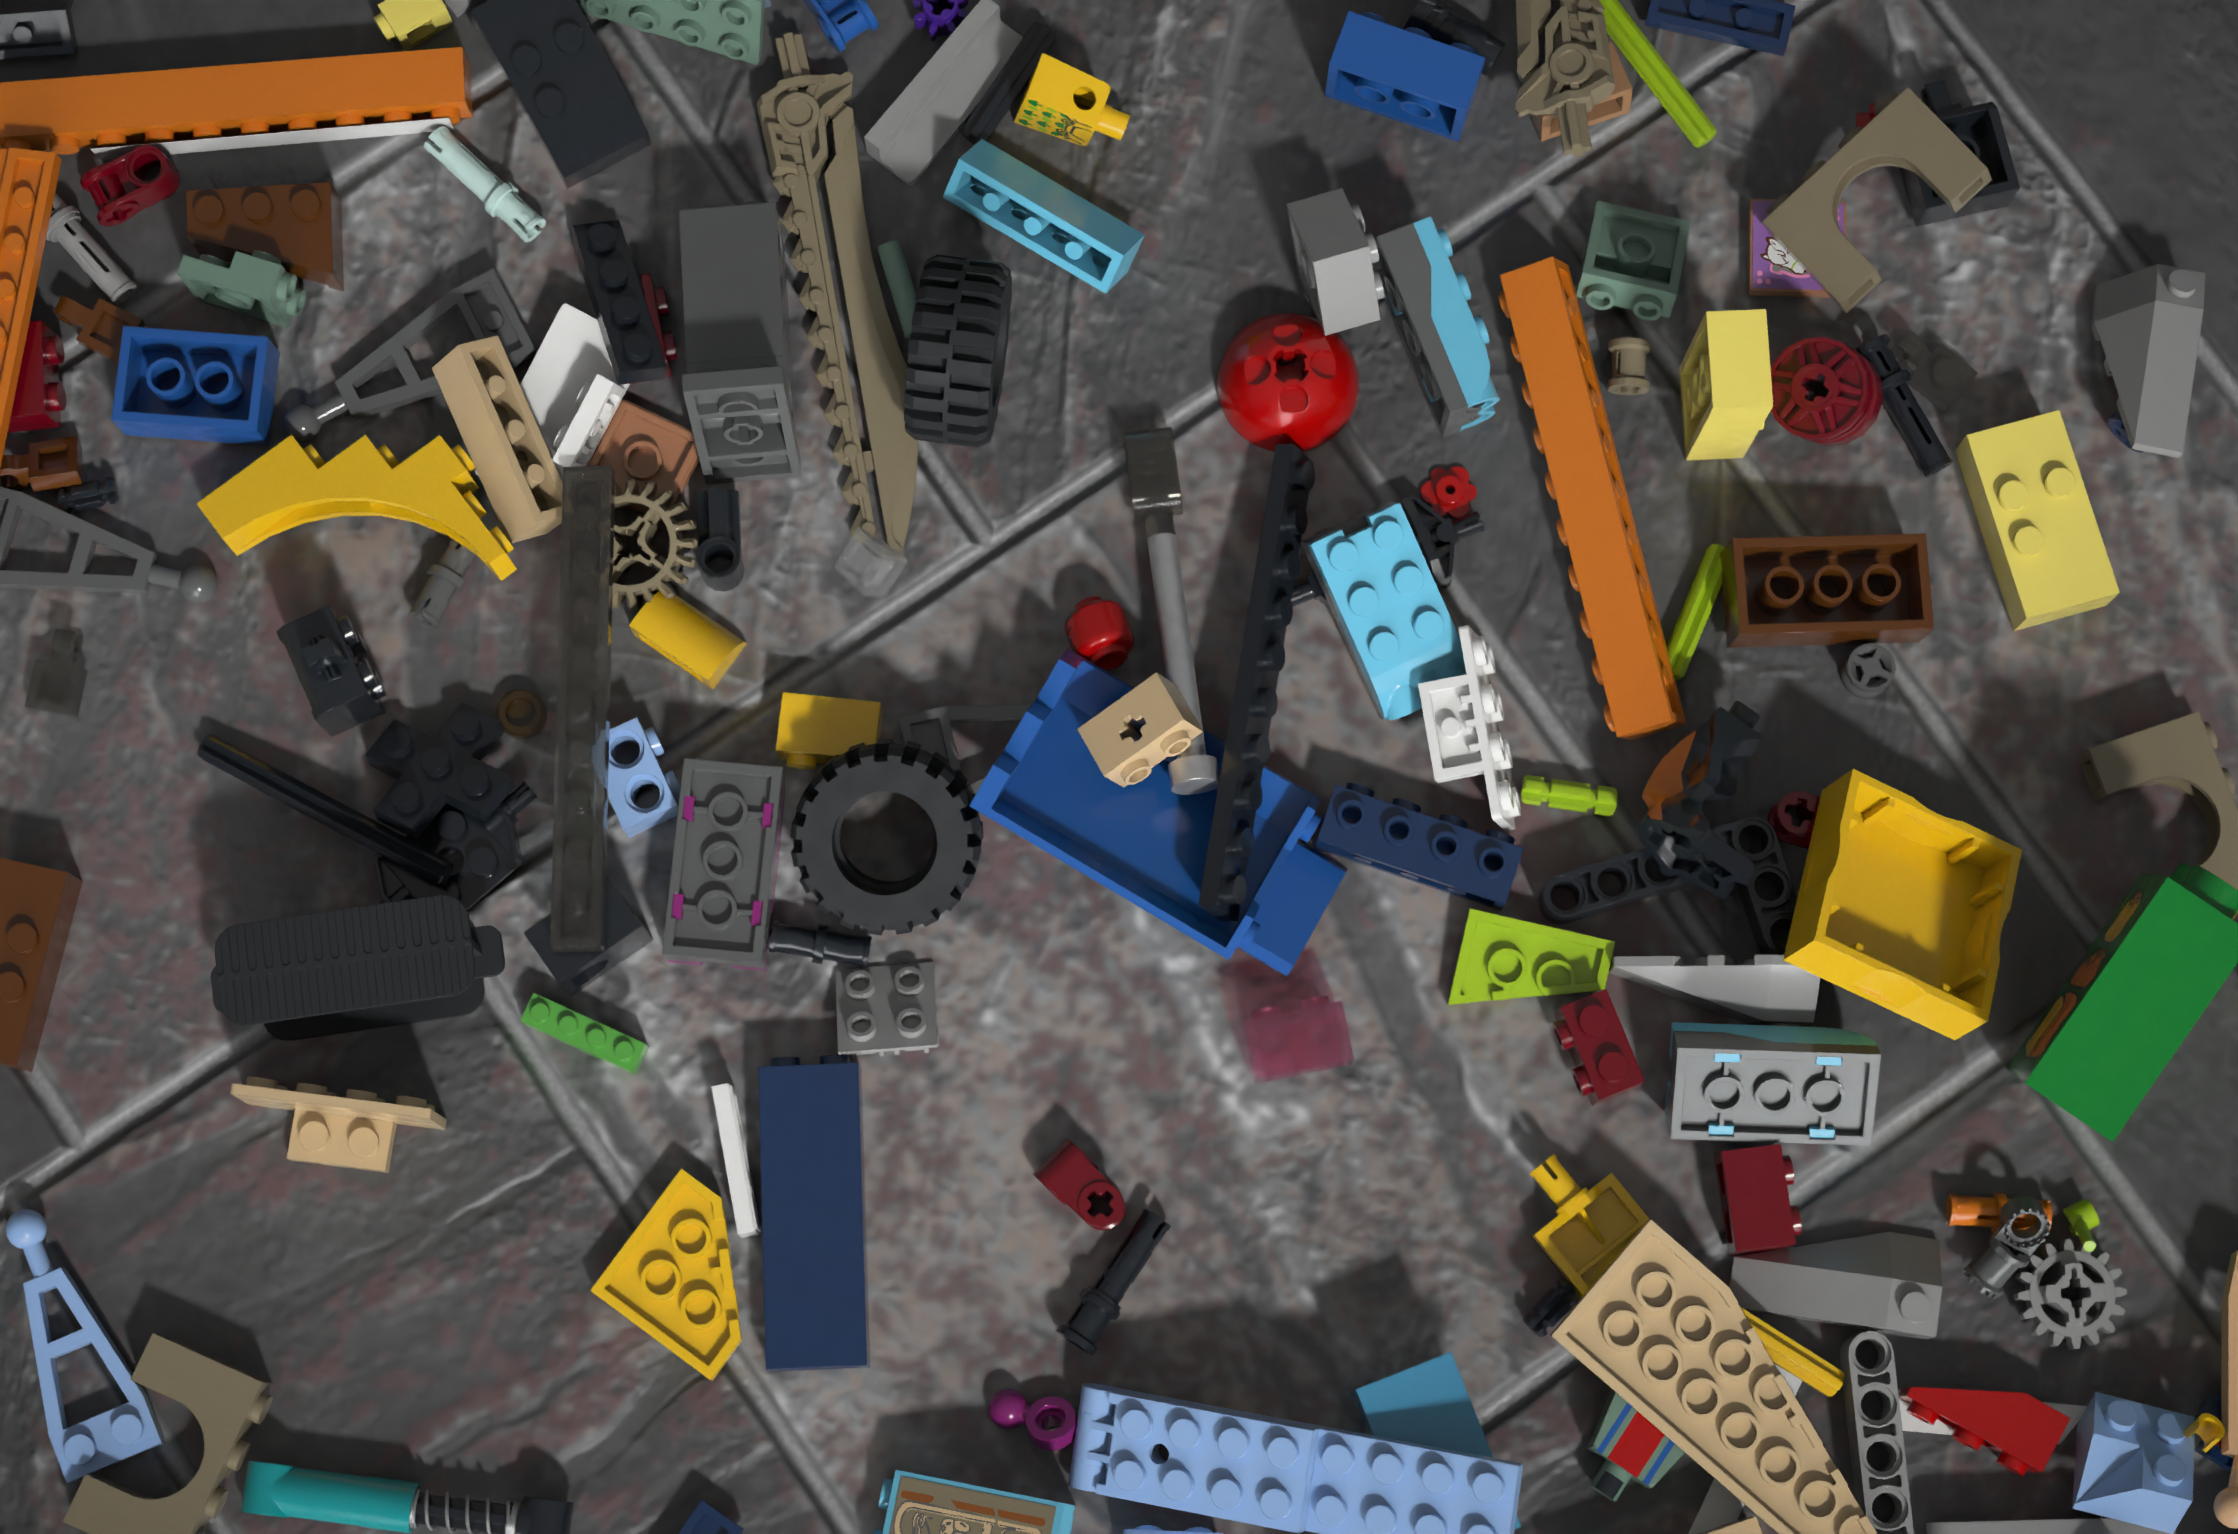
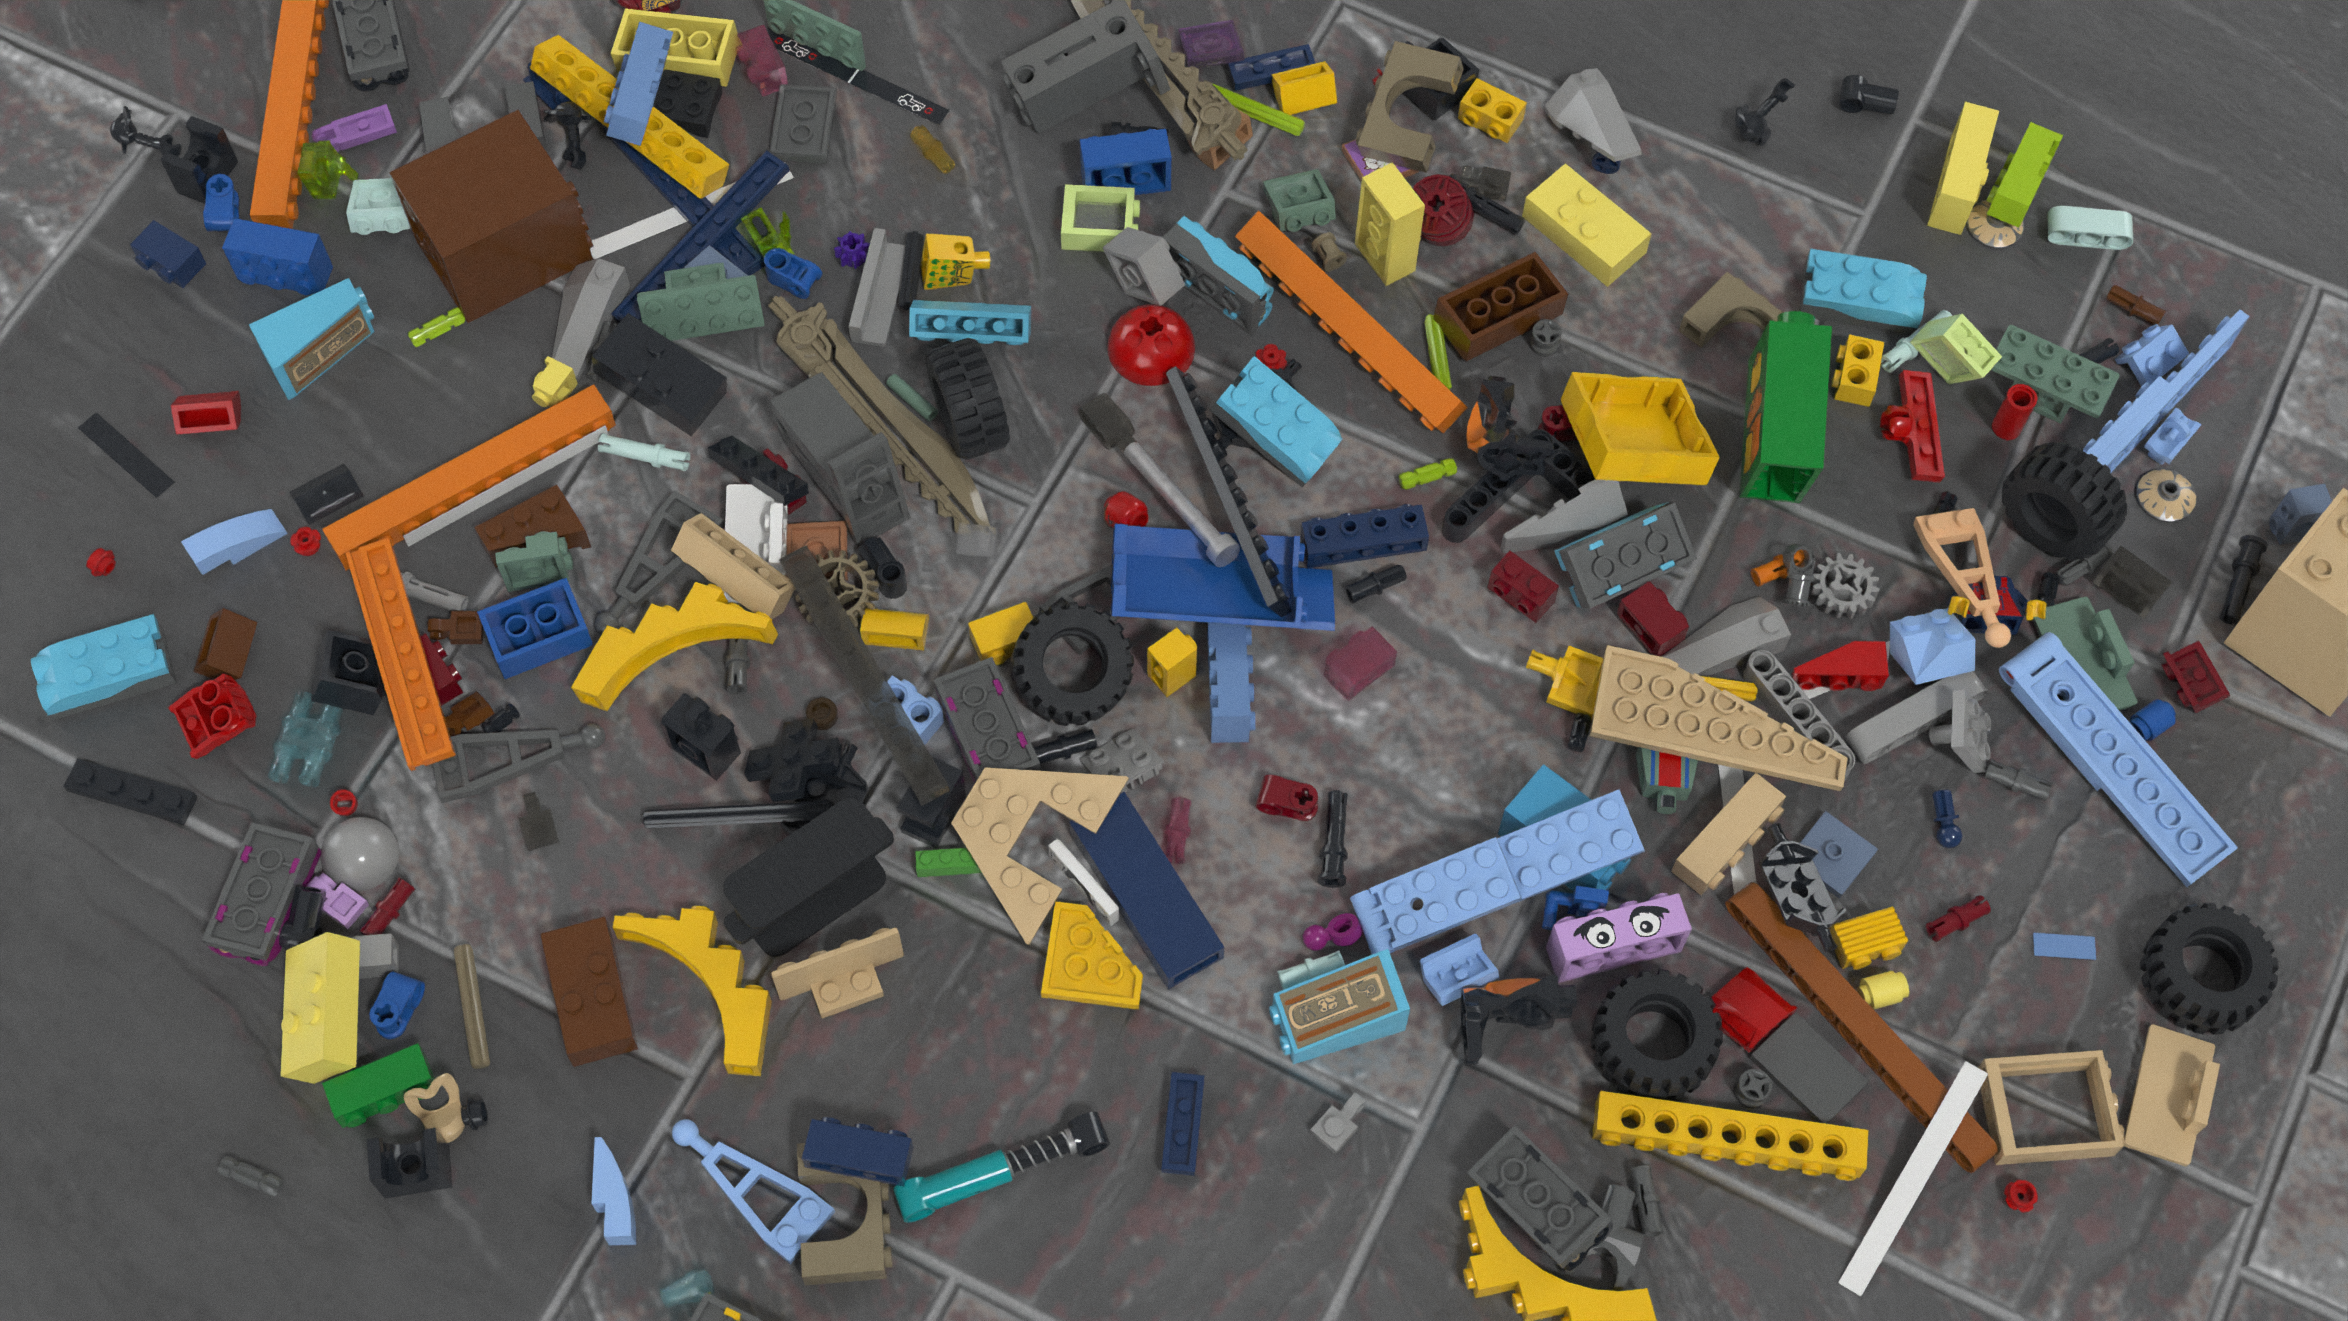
camera: 30 degrees left, 15 degrees down
dark red piece [80,145,180,227] -> none
tan brick [1077,672,1203,787] -> none
white bracket [1418,625,1521,831] -> none
lime wing [1447,908,1615,1005] -> none
lime hand [2062,1198,2100,1252] -> none
none -> yellow arch [613,906,772,1076]
none -> dark blue brick [802,1117,914,1187]
none -> tan wing [951,768,1129,945]
none -> yellowish green window [1061,184,1140,252]
none -> yellow brick [1147,627,1197,697]
none -> clear pink pin [1165,797,1192,864]
none -> medium blue wedge [1207,623,1255,743]
none -> yellow brick [1271,61,1337,115]
none -> light aqua pin [1277,950,1345,990]
none -> black axle [1345,565,1407,603]
none -> yellow brick [1458,78,1527,143]

